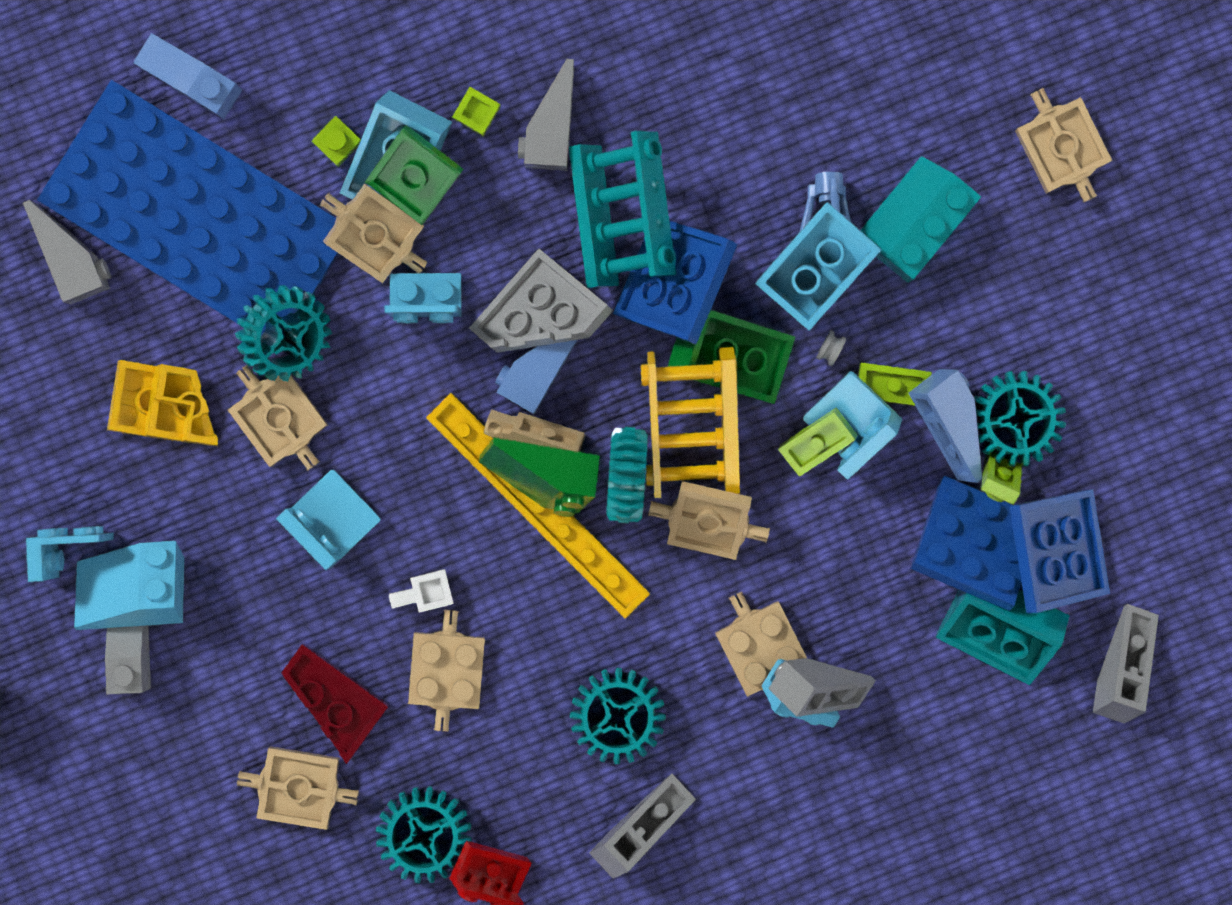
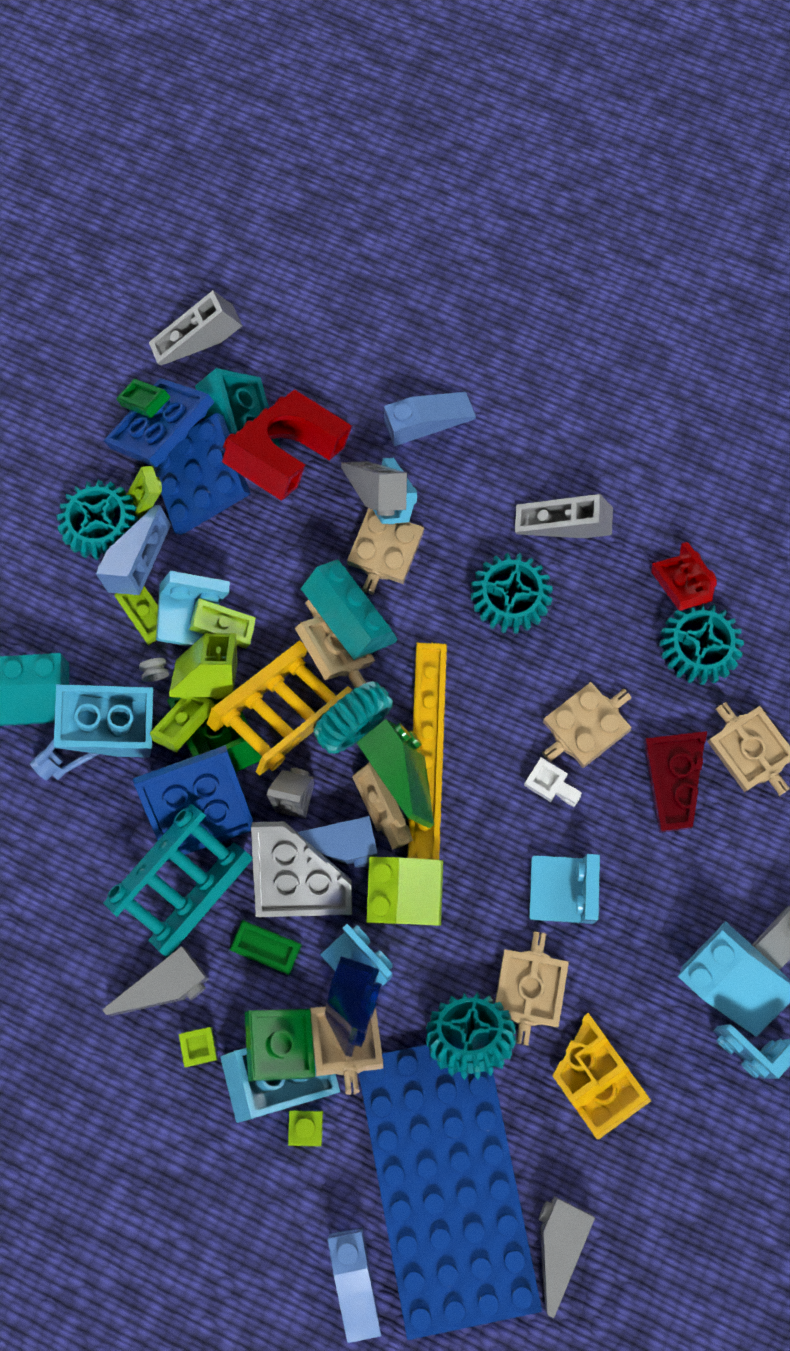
camera: 125 degrees left, 15 degrees down
none -> green tile [116,379,170,418]
none -> lime plate [150,697,215,753]
none -> lime slope [169,633,238,699]
none -> red arch [222,389,352,501]
none -> green tile [230,920,302,975]
none -> light grey slope [267,768,315,819]
none -> teal slope [301,559,398,661]
none -> clear blue slope [324,956,382,1057]
none -> lime slope [366,857,443,926]
none -> medium blue slope [384,392,476,446]

